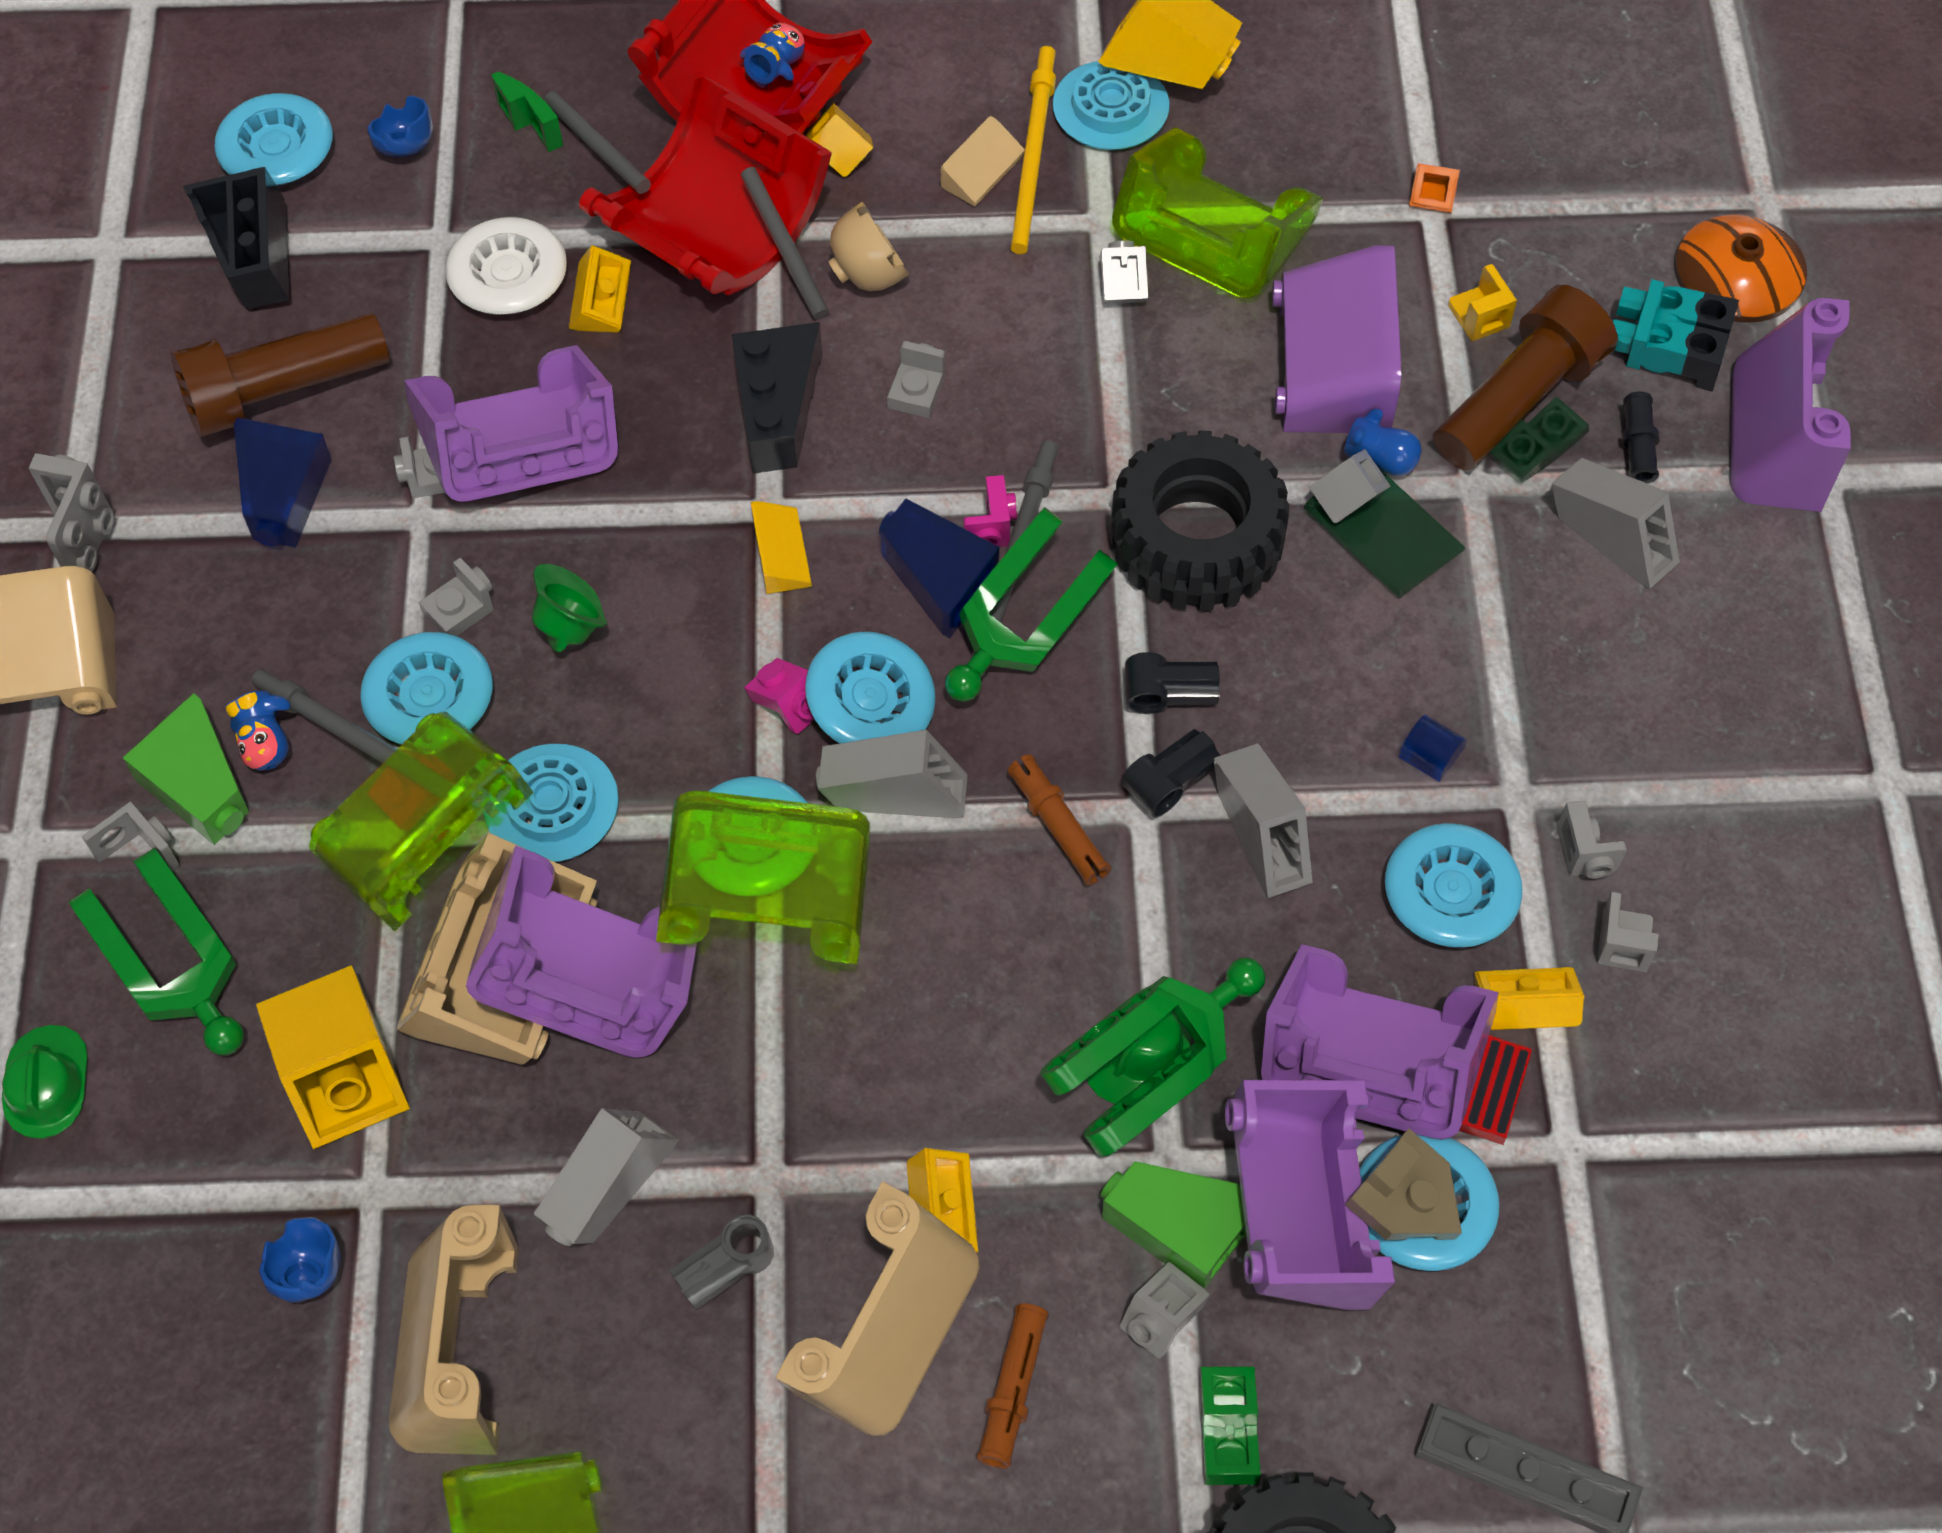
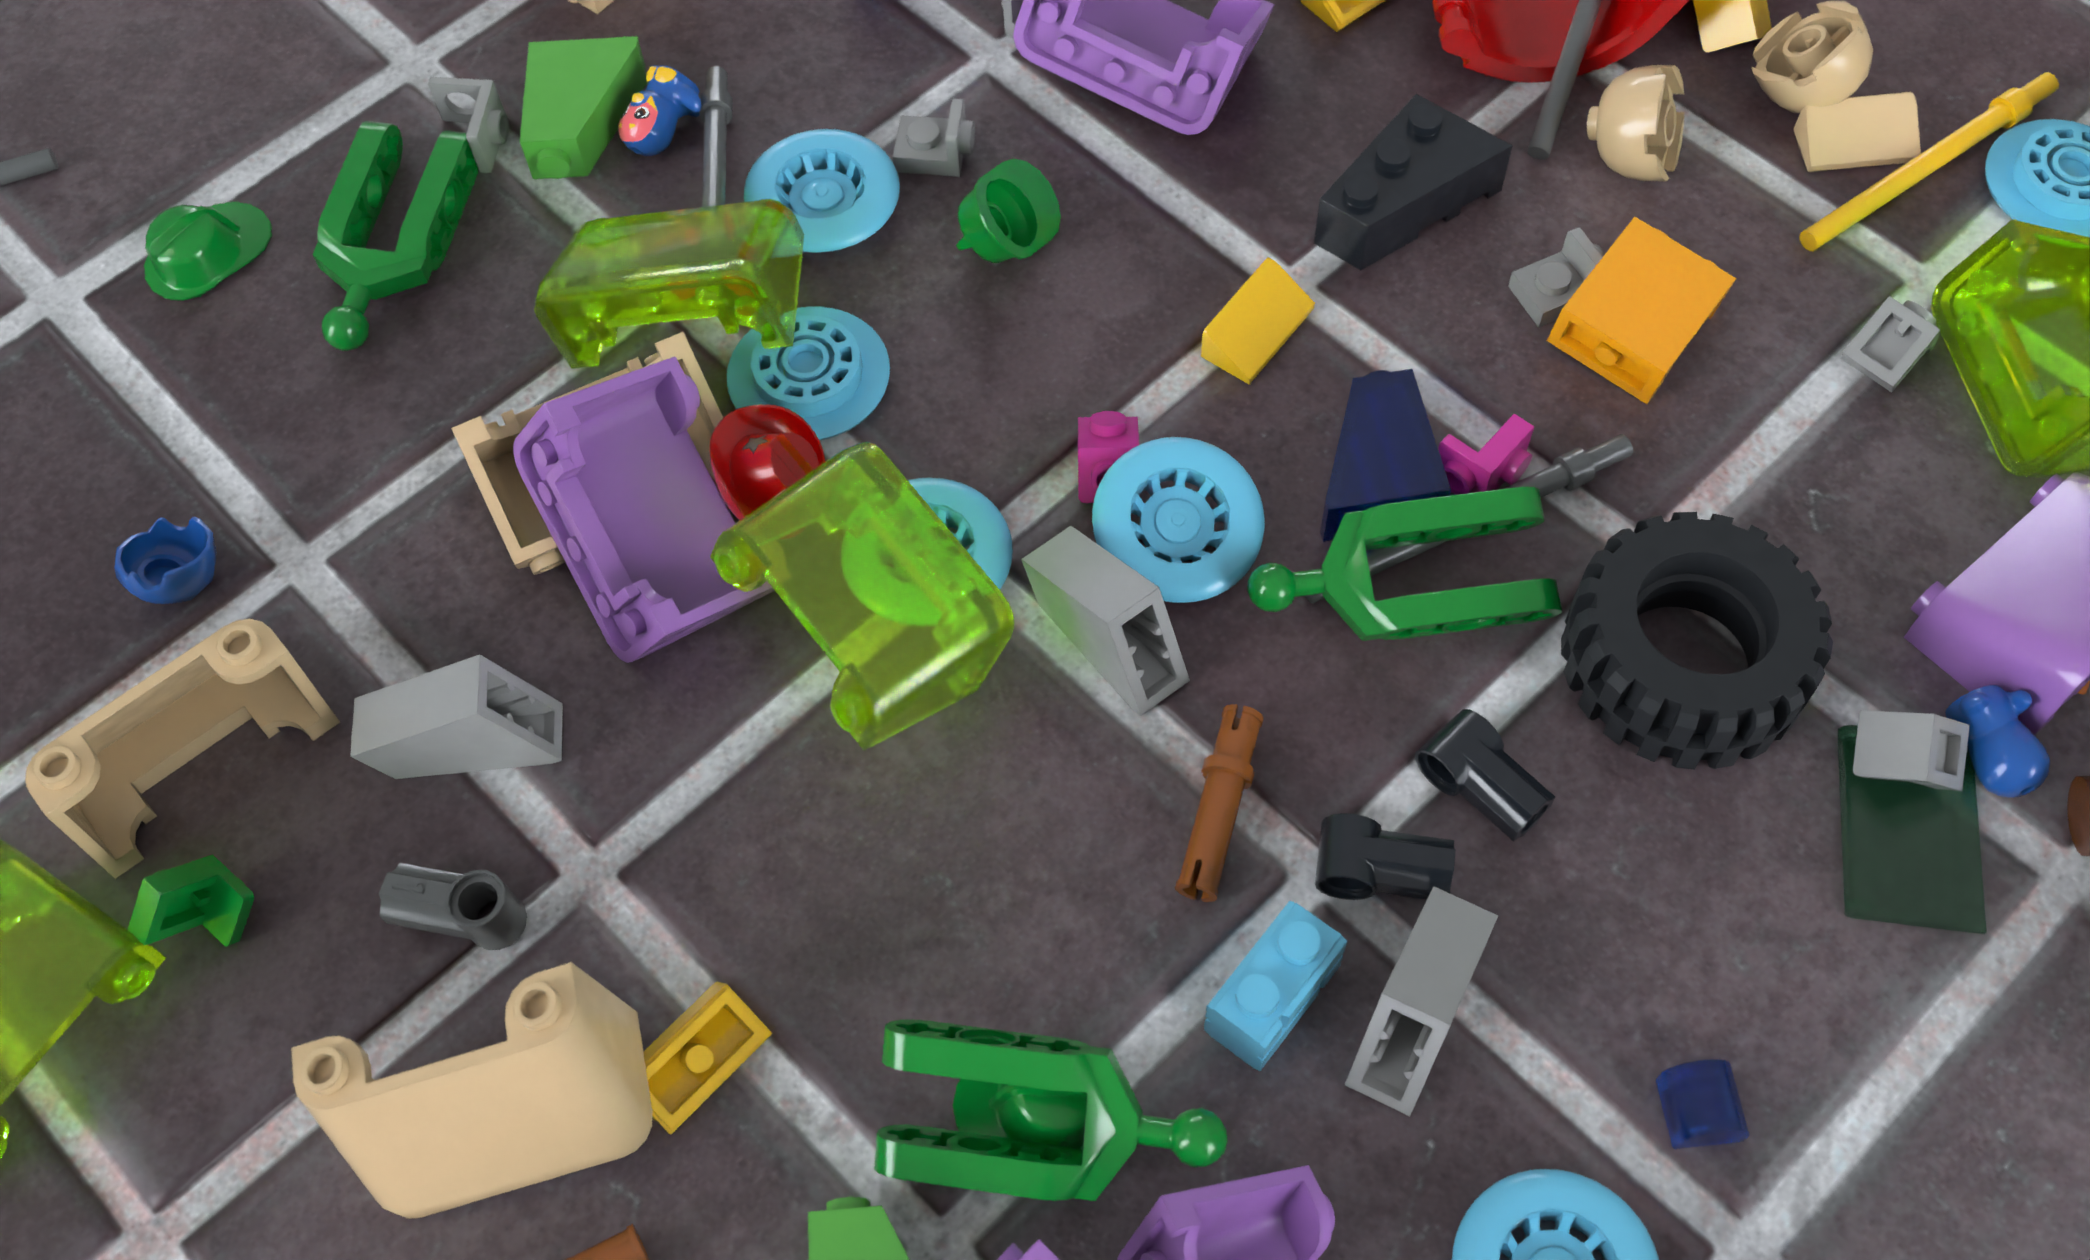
camera: 50 degrees right, 0 degrees up
yellow slope [256,965,410,1149] -> none
none -> green bracket [128,854,254,946]
none -> red hat [709,404,826,542]
none -> medium azure brick [1204,901,1347,1071]
none -> light orange panel [1546,217,1736,404]
none -> tan cylinder [1752,1,1873,113]

